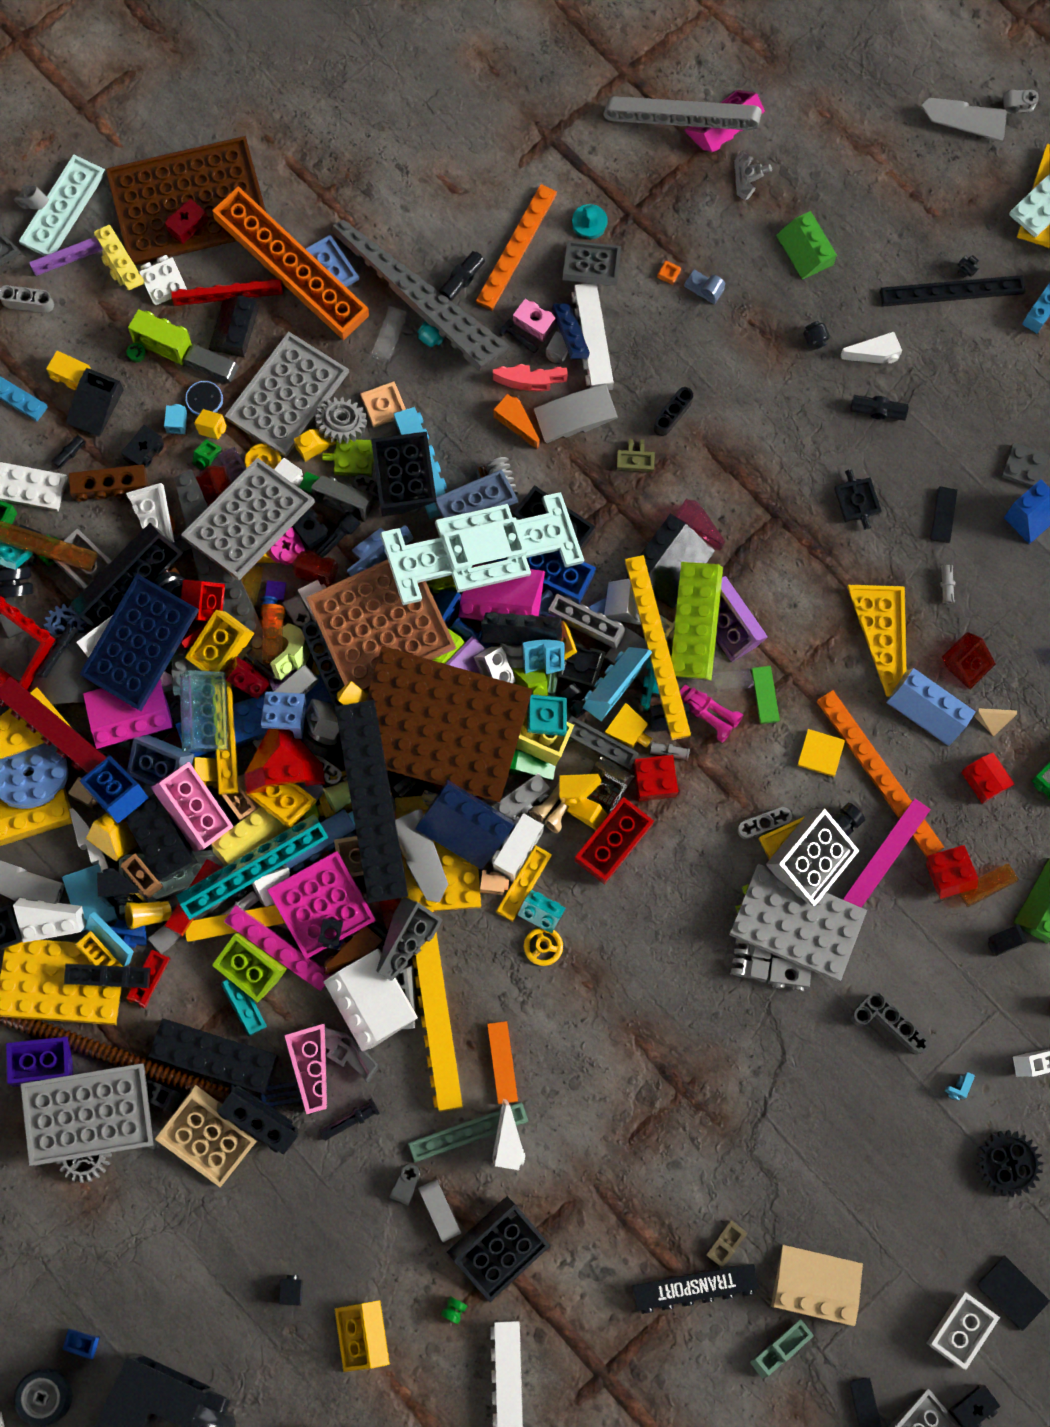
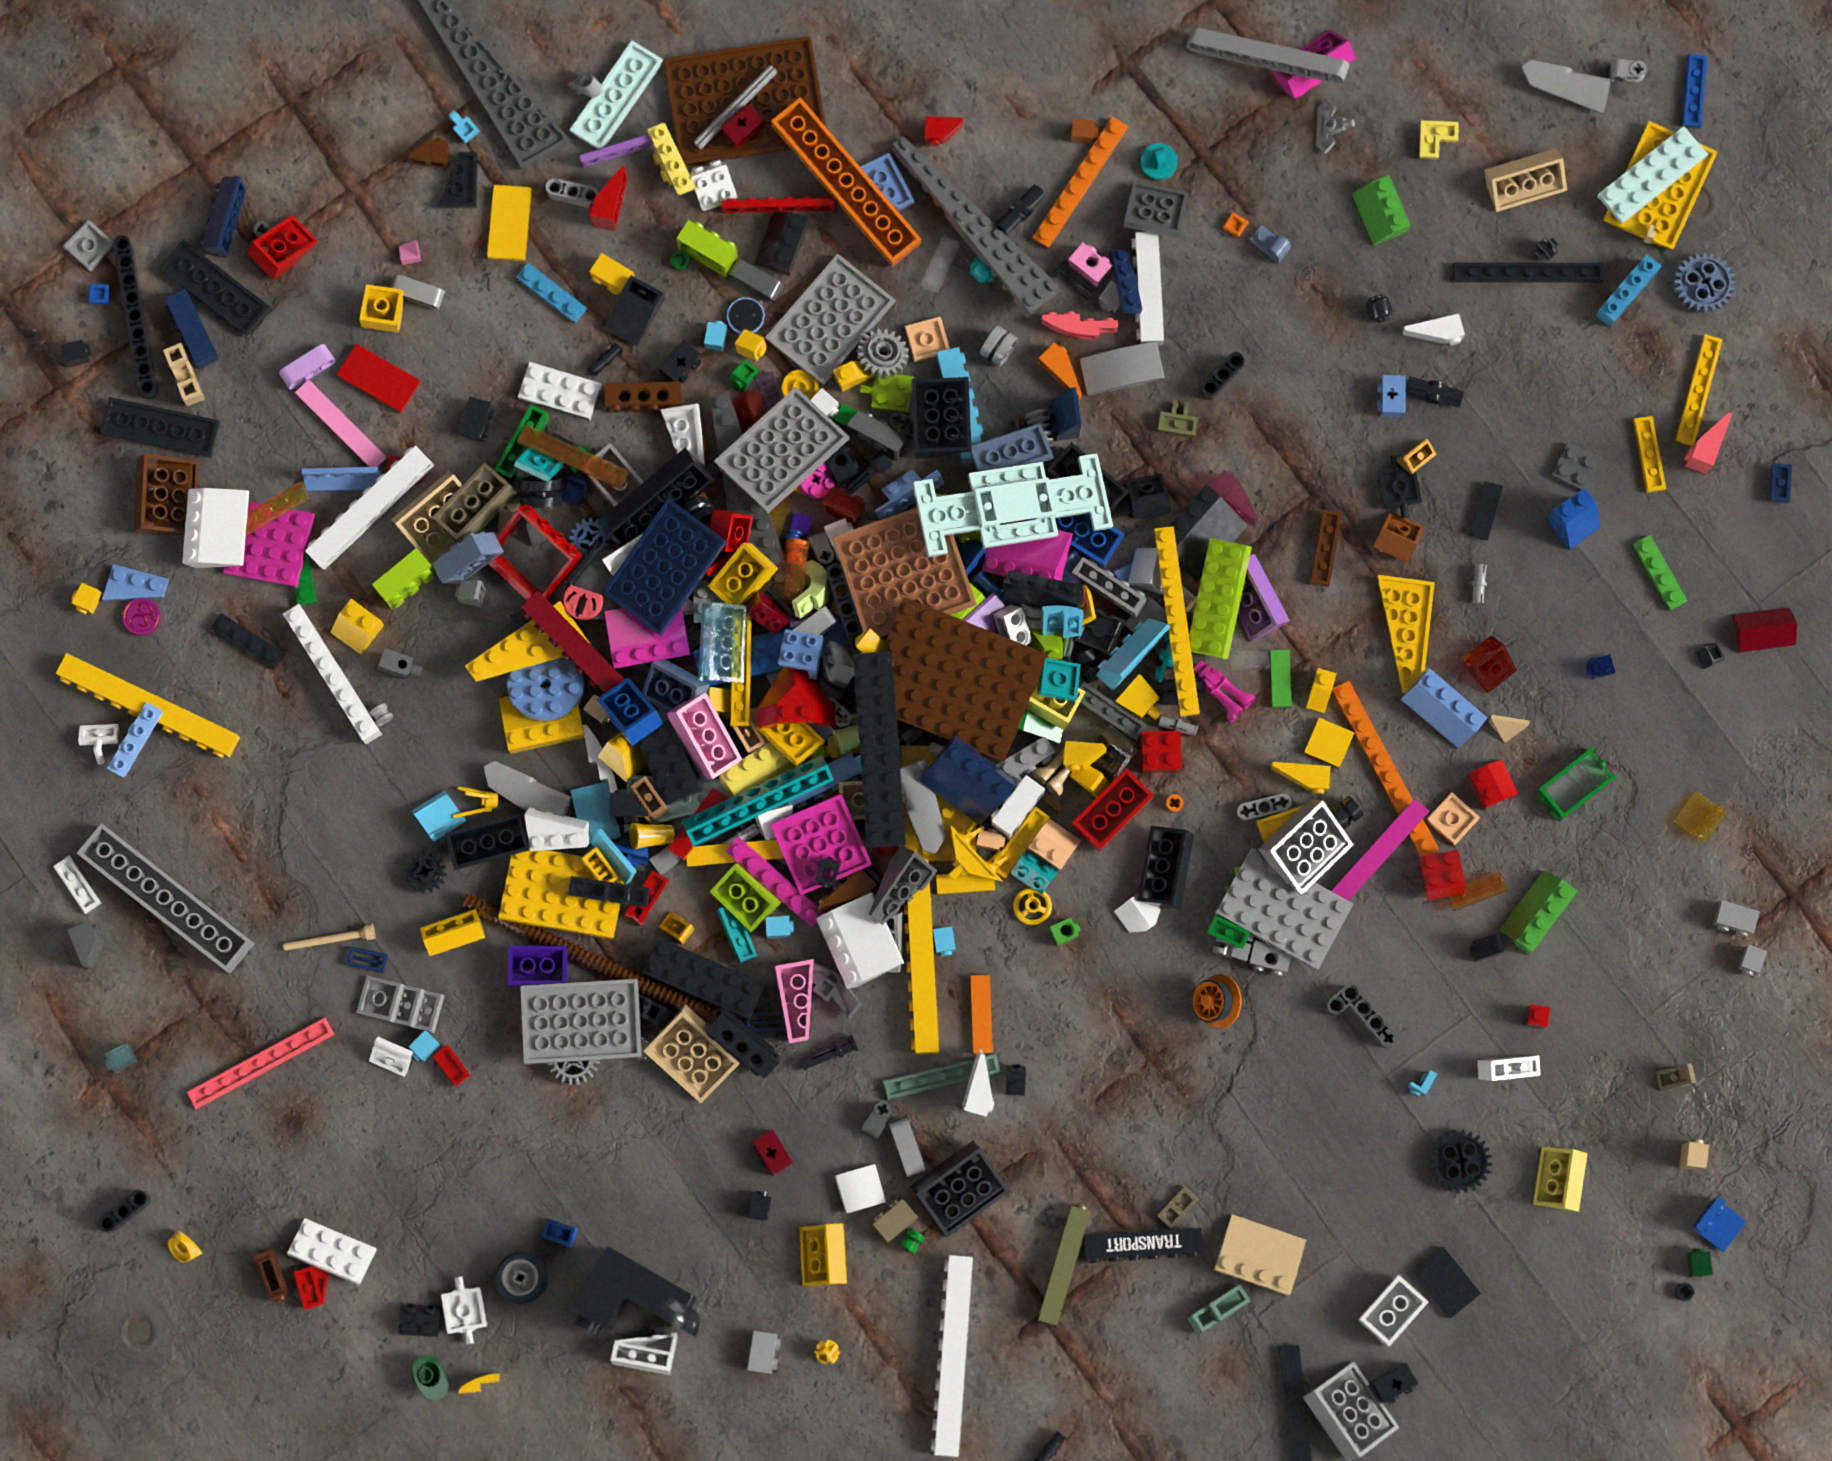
camera: 10 degrees right, 5 degrees up
none -> clear blue bracket [562,474,587,506]
none -> coral piece [564,585,603,620]
none -> red slope [588,166,628,231]
none -> yellow slope [659,911,694,945]
none -> light grey axle [694,65,777,149]
none -> dark red brick [752,1129,794,1176]
none -> medium azure brick [766,916,794,939]
none -> white slope [835,1165,886,1214]
none -> dark tan brick [873,1199,918,1243]
none -> red slope [925,116,963,146]
none -> medium azure brick [933,926,956,957]
none -> yellow tile [936,874,995,895]
none -> yellow connector [948,821,1008,882]
none -> light grey wheel [980,325,1018,367]
none -> black bracket [1005,1064,1026,1096]
none -> light nougat slope [1028,819,1081,872]
none -> olive brick [1038,1204,1090,1326]
none -> dark brown tile [1043,794,1062,814]
none -> dark blue slope [1048,387,1081,441]
none -> bright green brick [1049,917,1081,947]
none -> dark orange brick [1071,118,1098,144]
none -> white slope [1114,893,1160,933]
none -> black slope [1125,474,1171,519]
none -> black slope [1137,826,1194,910]
none -> orange bush [1165,794,1183,812]
none -> orange piece [1192,974,1242,1029]
none -> green plate [1207,915,1251,949]
none -> yellow slope [1271,762,1330,795]
none -> yellow slope [1306,668,1337,714]
none -> reddish brown plate [1310,509,1342,587]
none -> dark orange slope [1374,512,1424,562]
none -> medium blue brick [1377,375,1406,417]
none -> pearl gold slope [1396,439,1436,474]
none -> light yellow plate [1419,120,1459,160]
none -> light nougat tile [1425,792,1480,846]
none -> tan slope [1484,149,1567,212]

